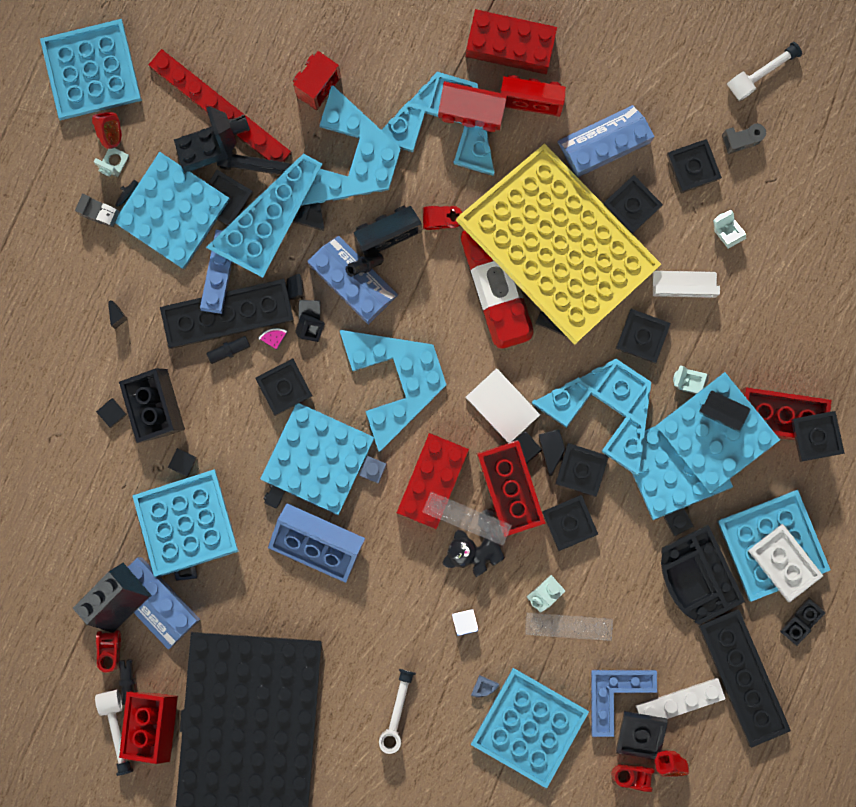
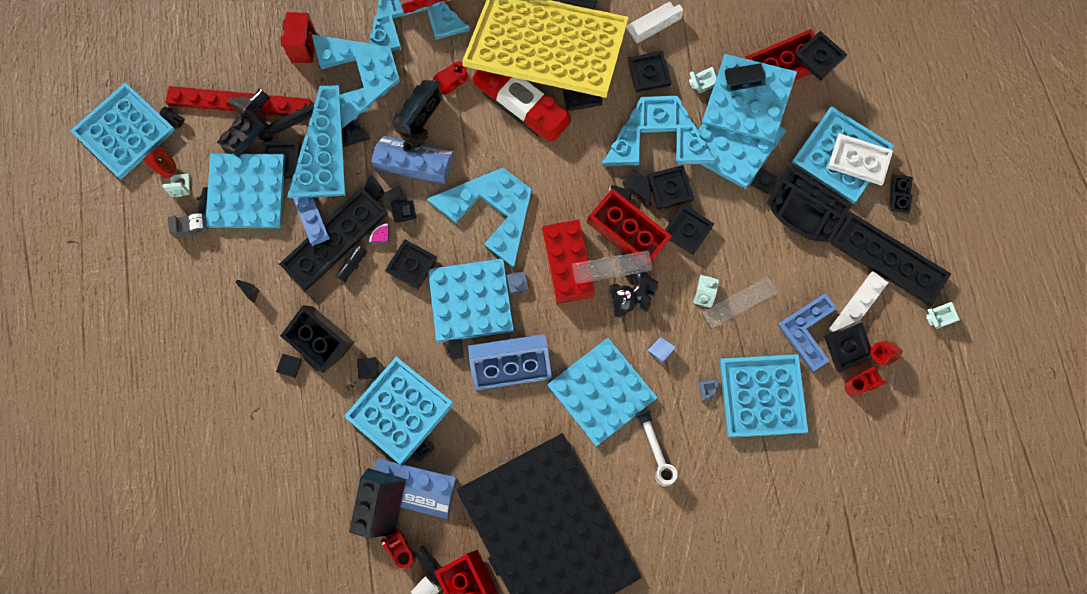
camera: 30 degrees left, 10 degrees down
white tile [465,368,540,443] -> none
none -> black pin [159,107,185,128]
none -> medium azure plate [547,338,657,447]
none -> light aqua bracket [926,302,960,329]

